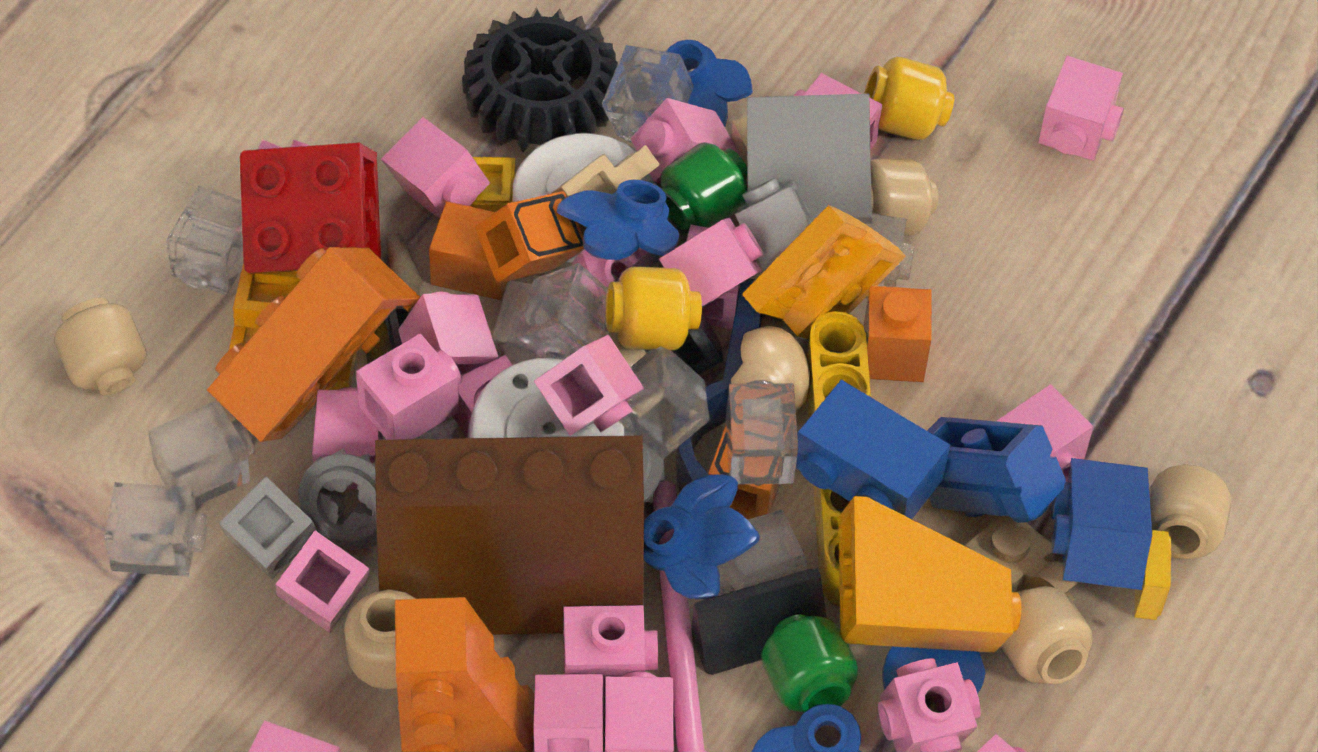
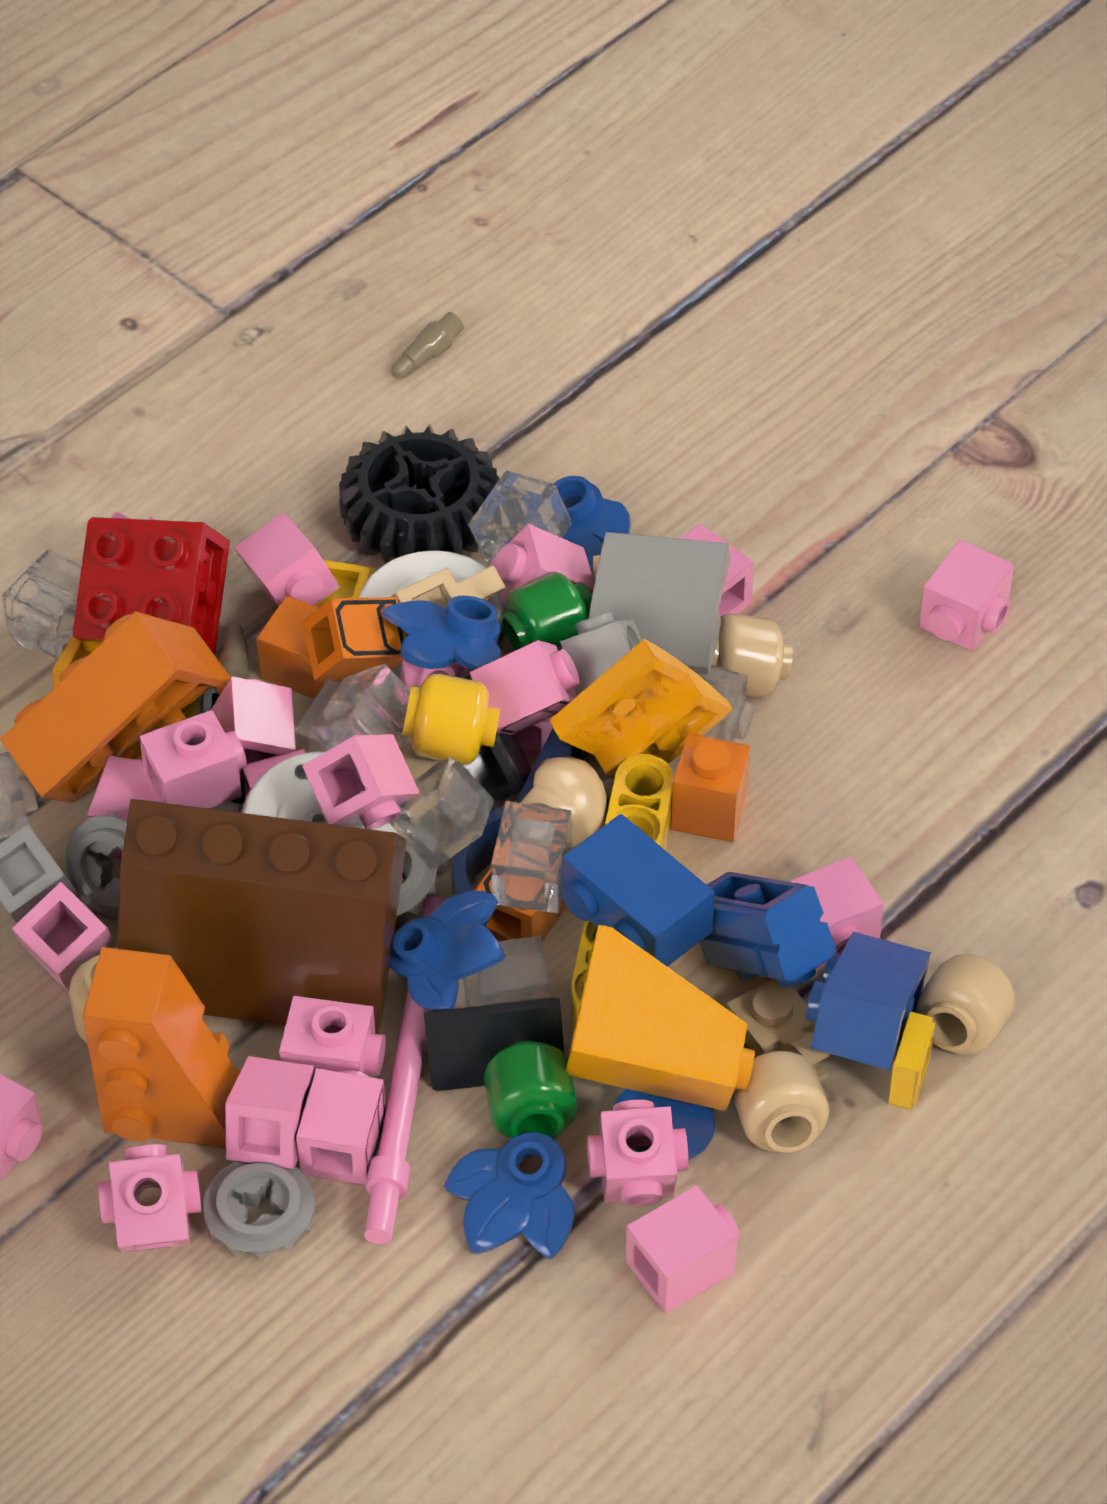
camera: 15 degrees right, 5 degrees down
yellow head [864,57,954,140] -> none

